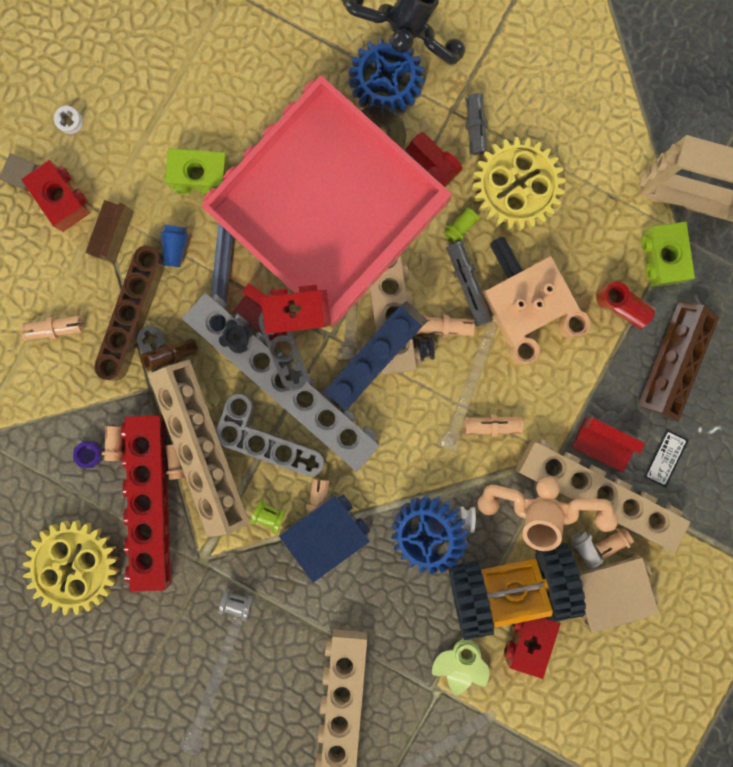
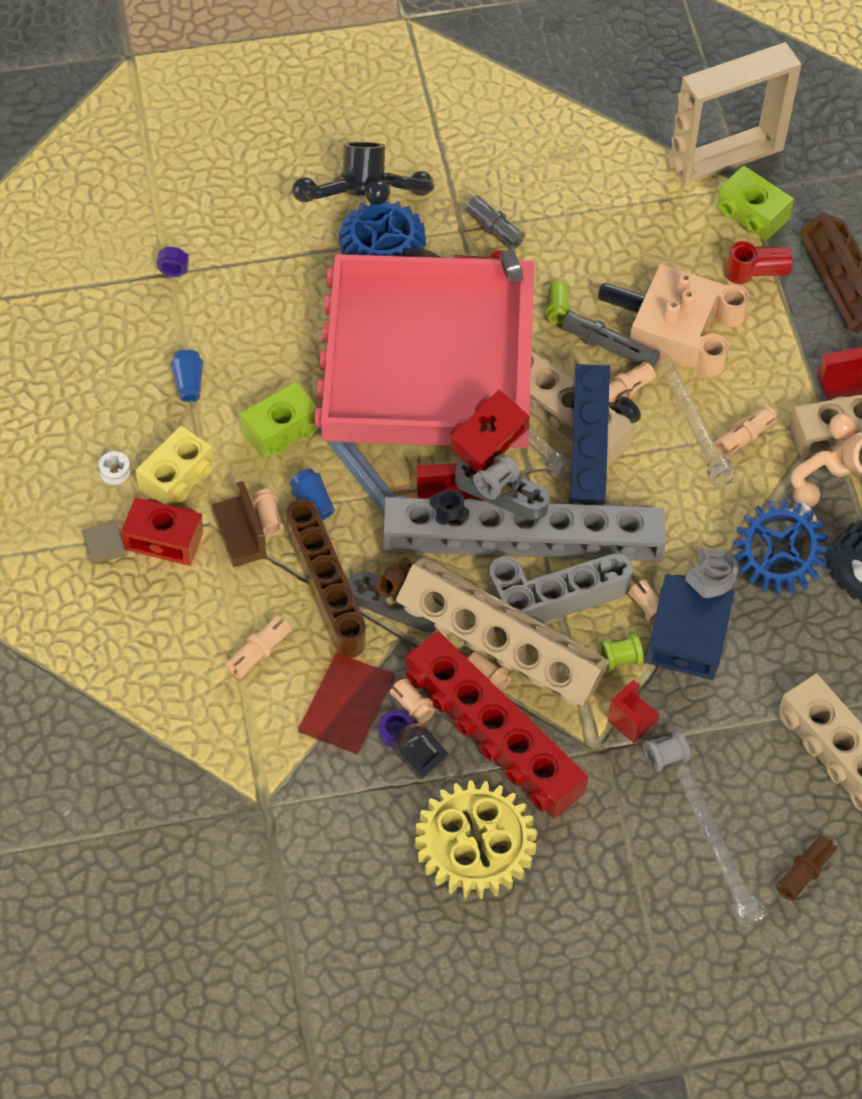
camera: 40 degrees left, 30 degrees down
light yellow gear [472,137,566,231] -> none
none -> light yellow brick [135,426,214,506]
none -> blue cone [170,350,204,402]
none -> light nougat pin [252,489,284,535]
none -> clear red piece [298,653,395,755]
none -> black plate [393,723,448,779]
none -> light grey bush [473,454,520,499]
none -> dark grey tile [500,249,524,284]
none -> red panel [607,679,660,744]
none -> light grey tile [685,548,738,598]
none -> reddish brown axle [776,835,837,901]

